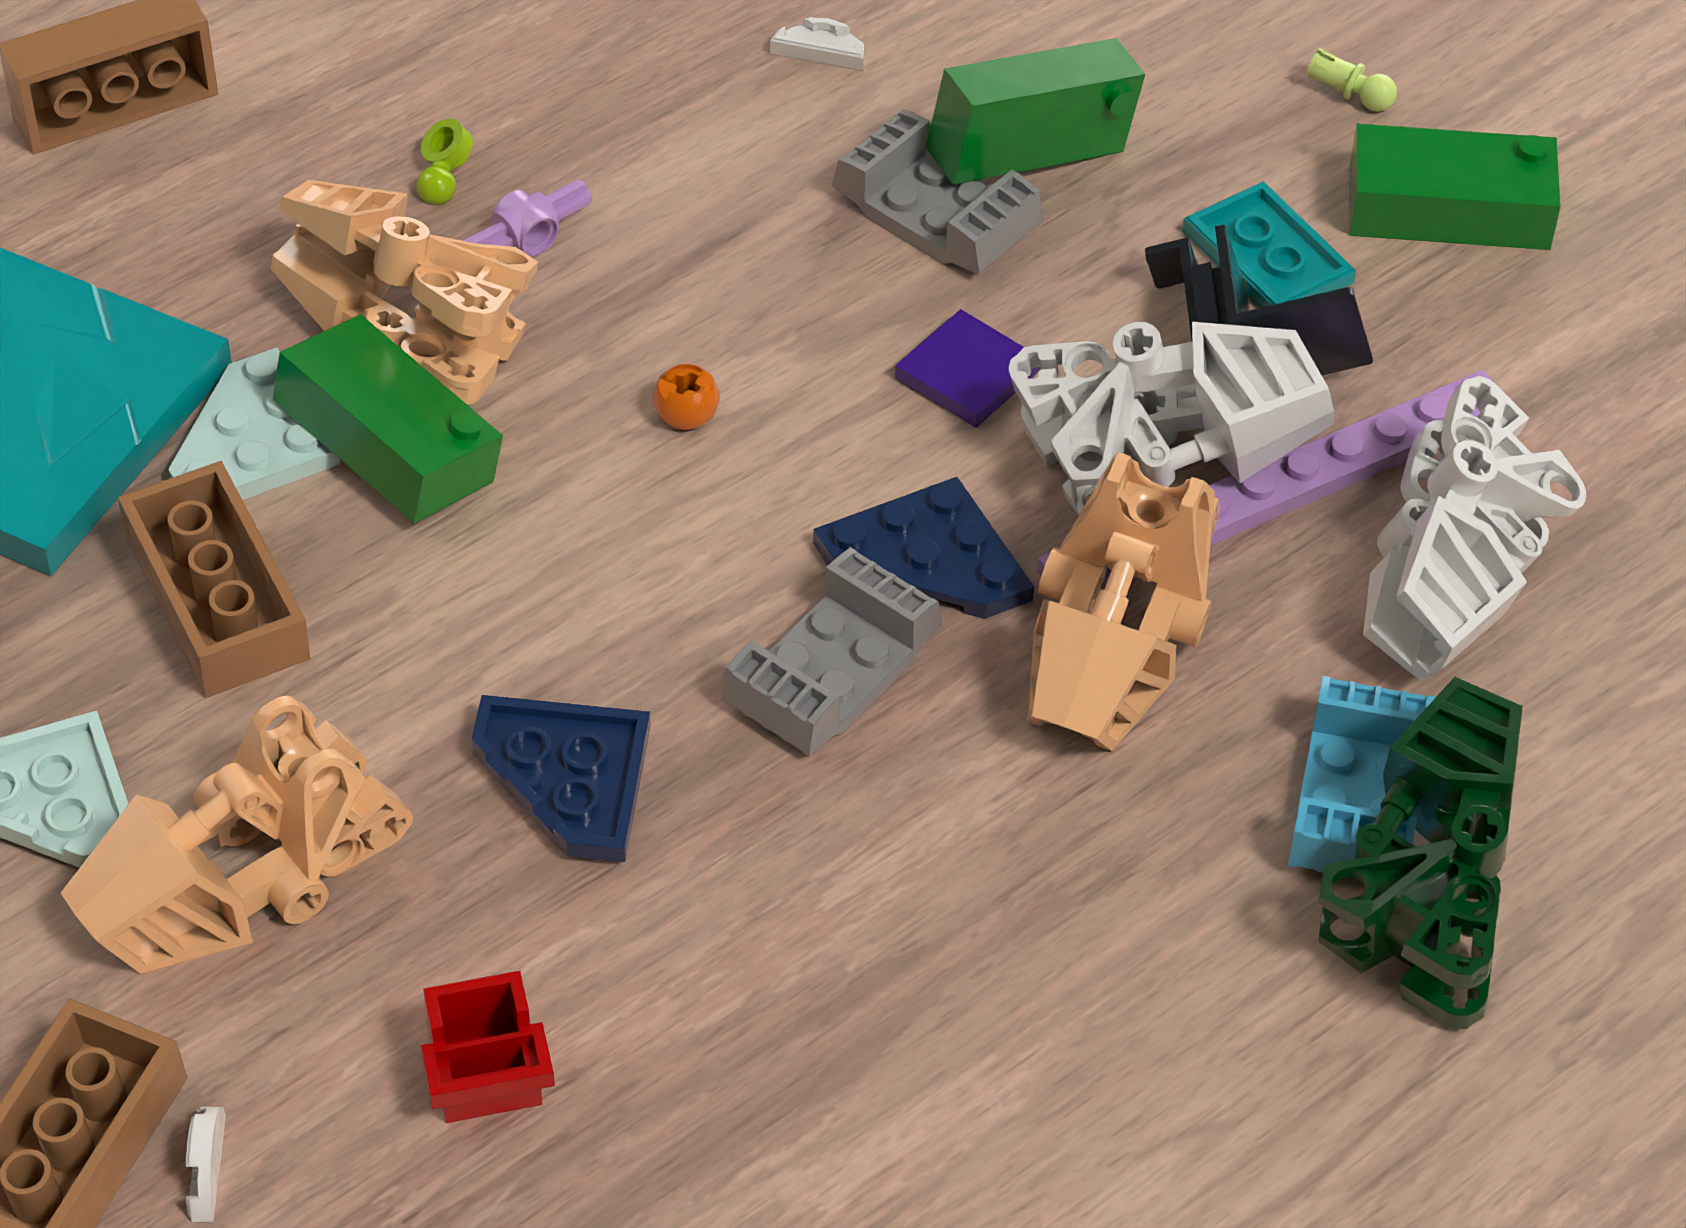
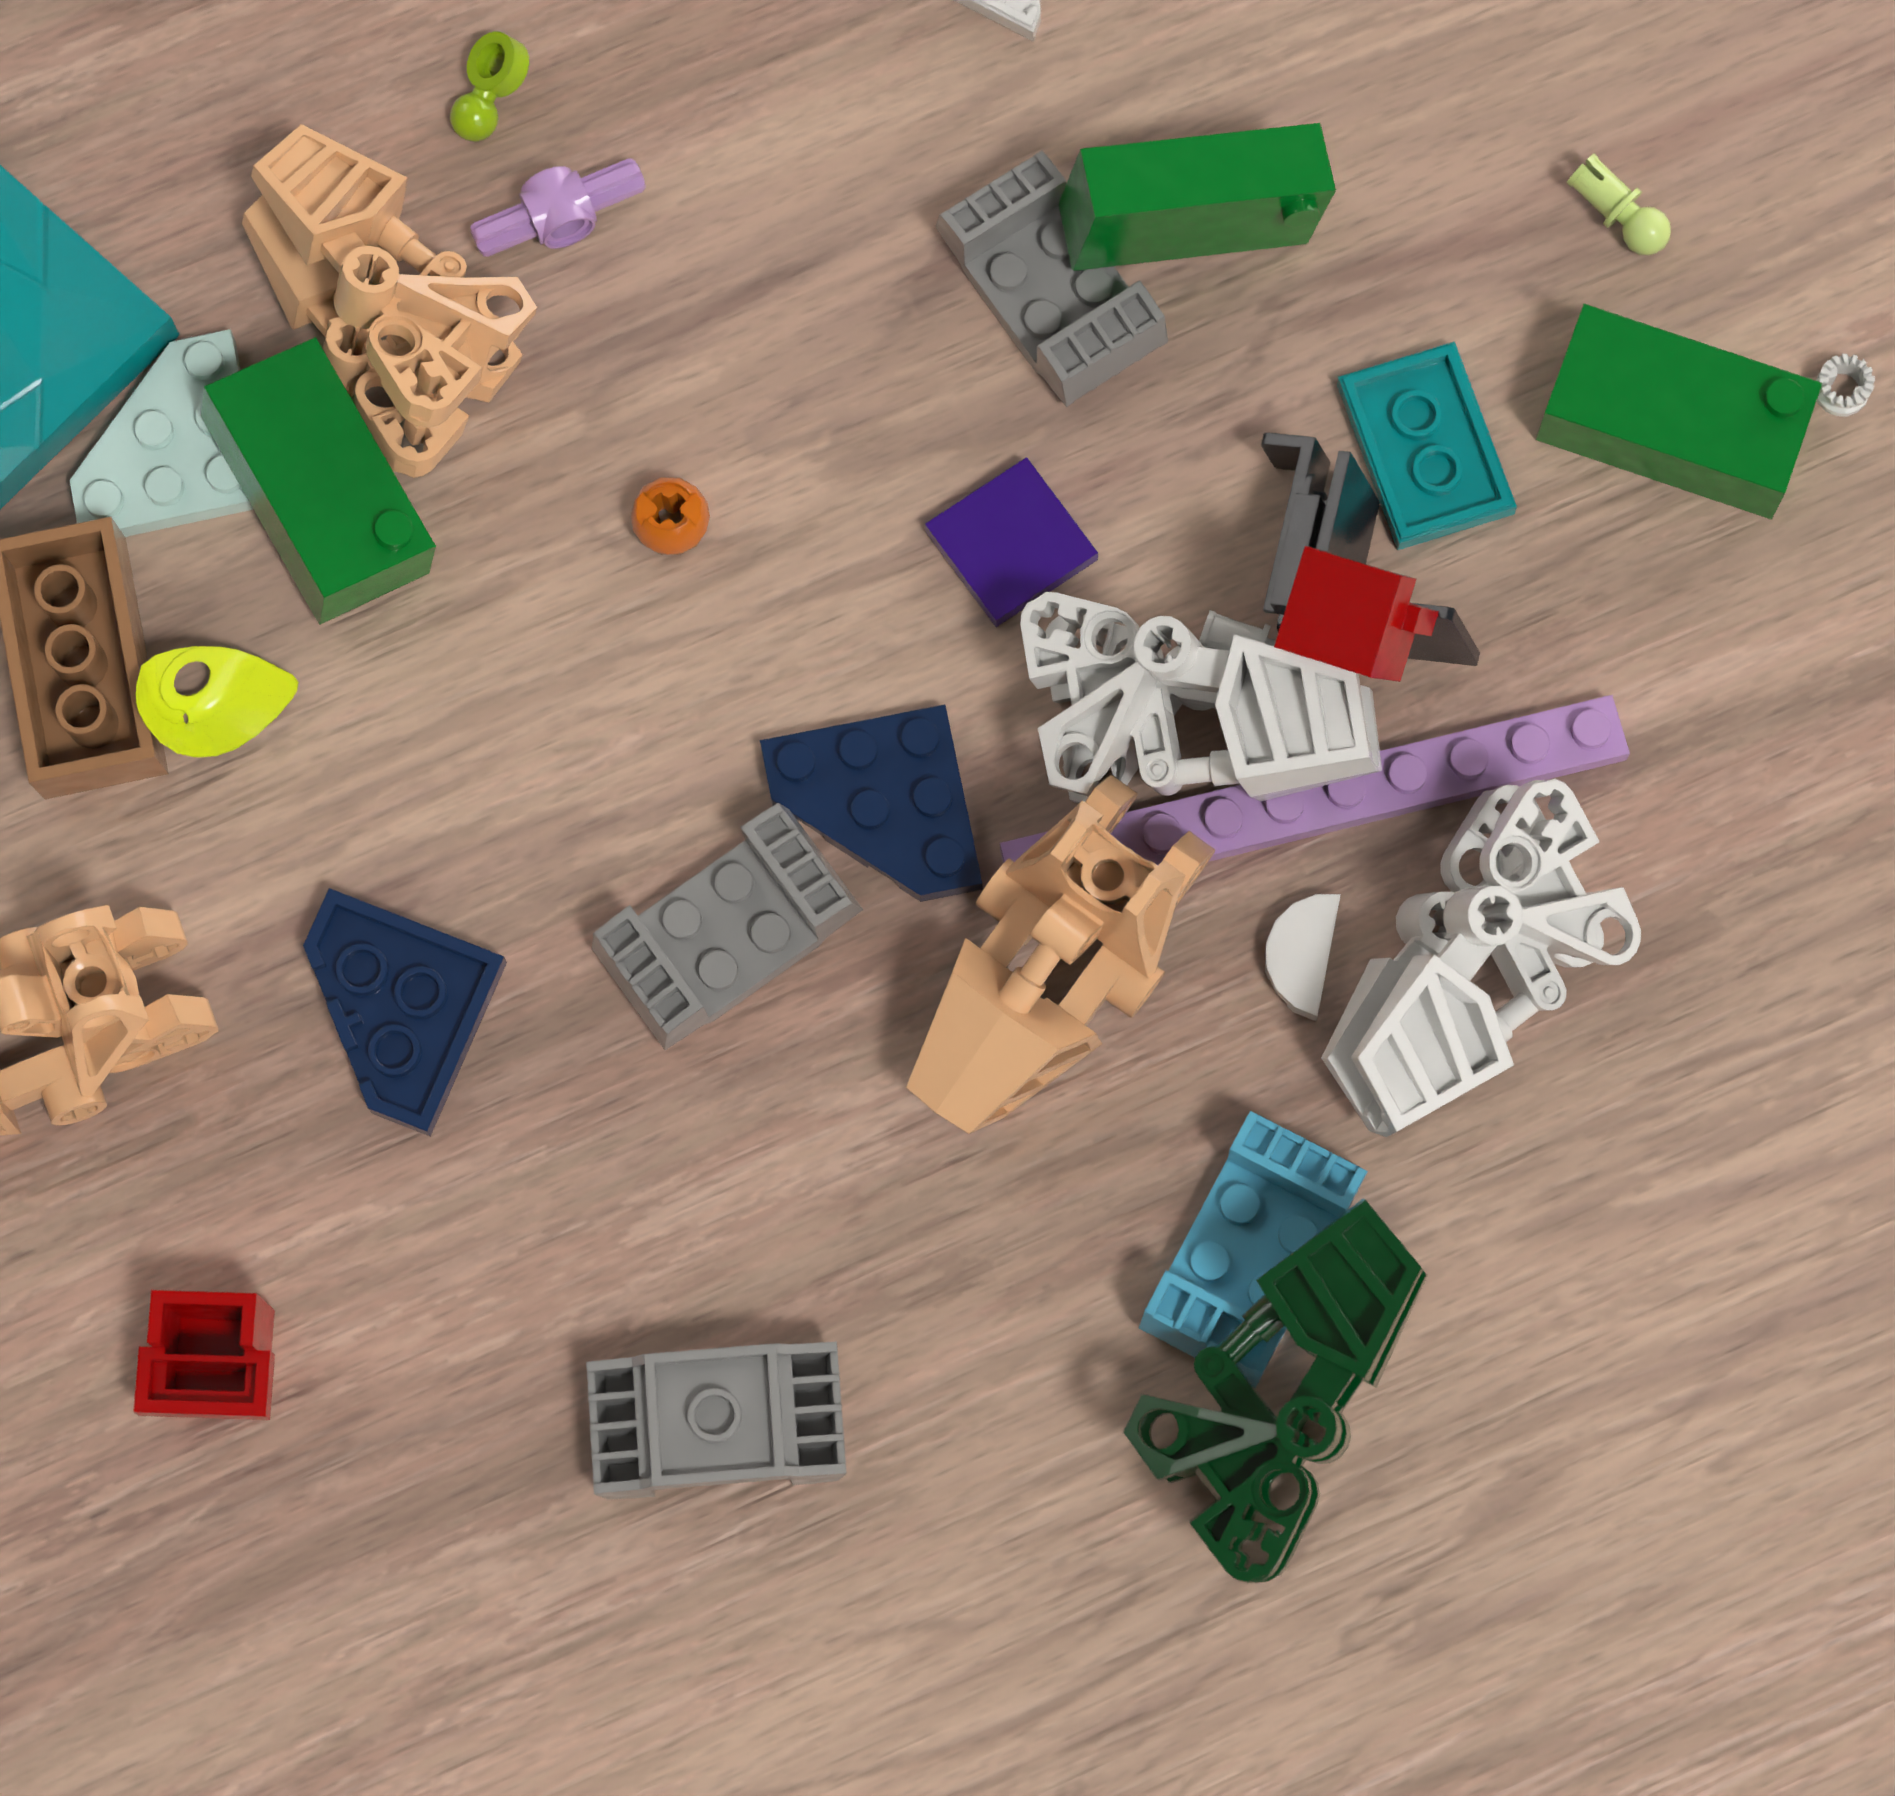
camera: 20 degrees right, 25 degrees up
none -> neon yellow piece [136,646,298,757]
none -> light grey plate [586,1342,846,1500]
none -> white tile [1265,894,1341,1021]
none -> red plate [1274,546,1439,682]
none -> white bush [1816,354,1875,417]

